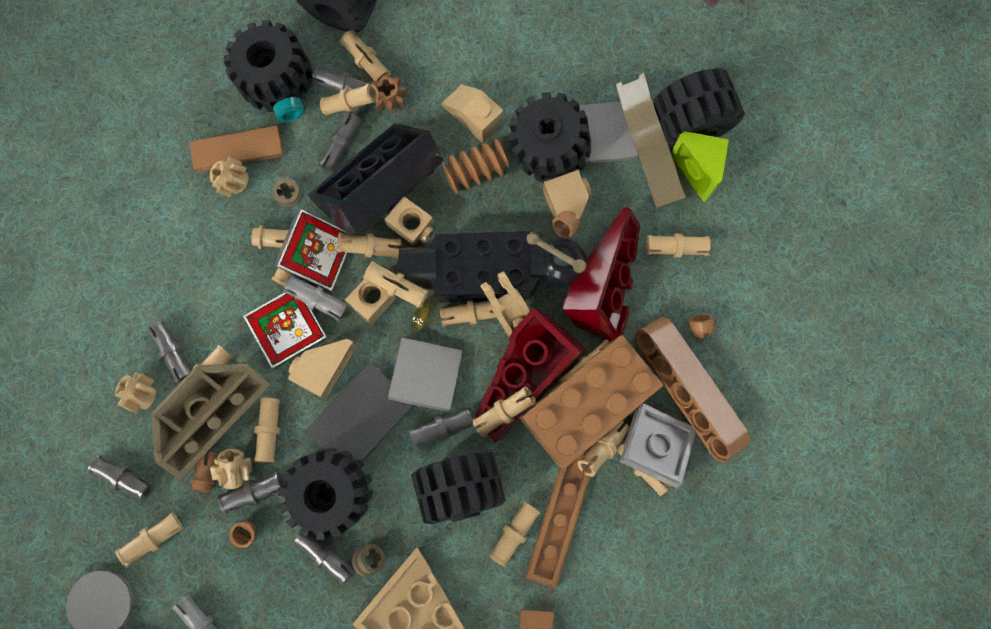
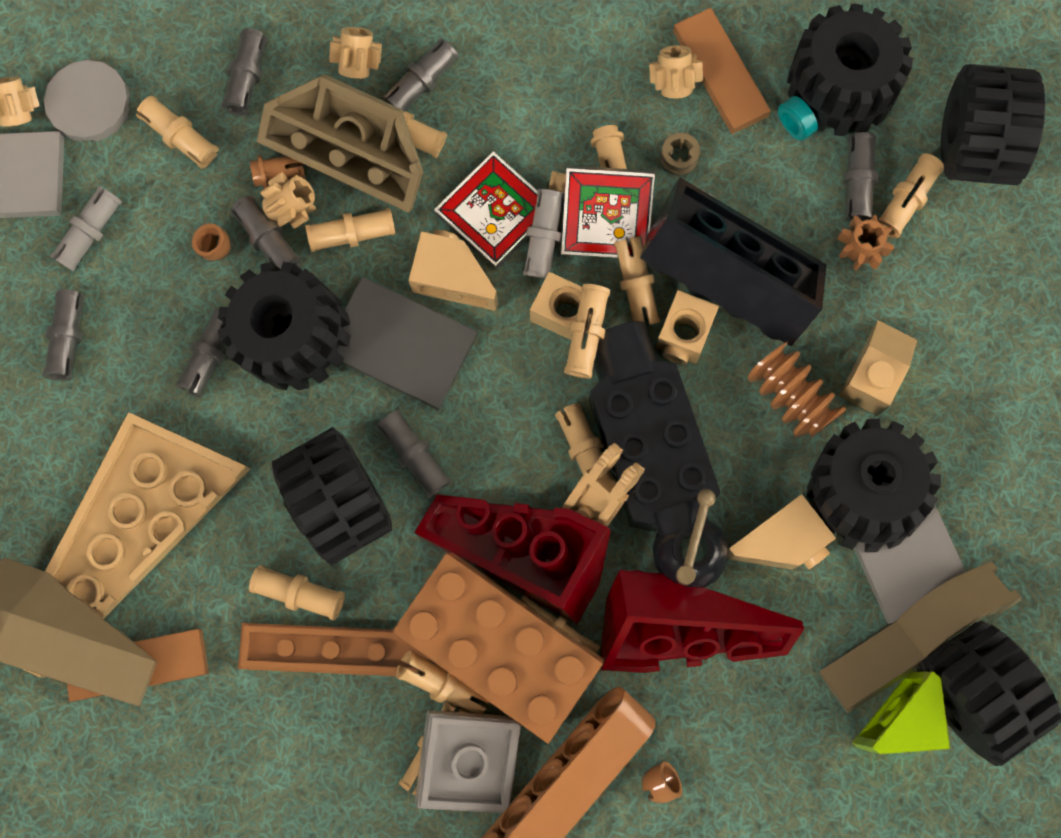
camera: 75 degrees right, 0 degrees up
flat silver pin [318,112,363,173] -> none
tan pin [320,83,379,116] -> none
dark tan bush [352,544,386,577] -> none
light grey tile [388,338,463,412] -> none
clear yellow tile [409,300,432,331] -> none
tan pin [473,386,536,437] -> none
medium nougat hinge [552,211,580,239] -> none
tan pin [646,233,711,258] -> none

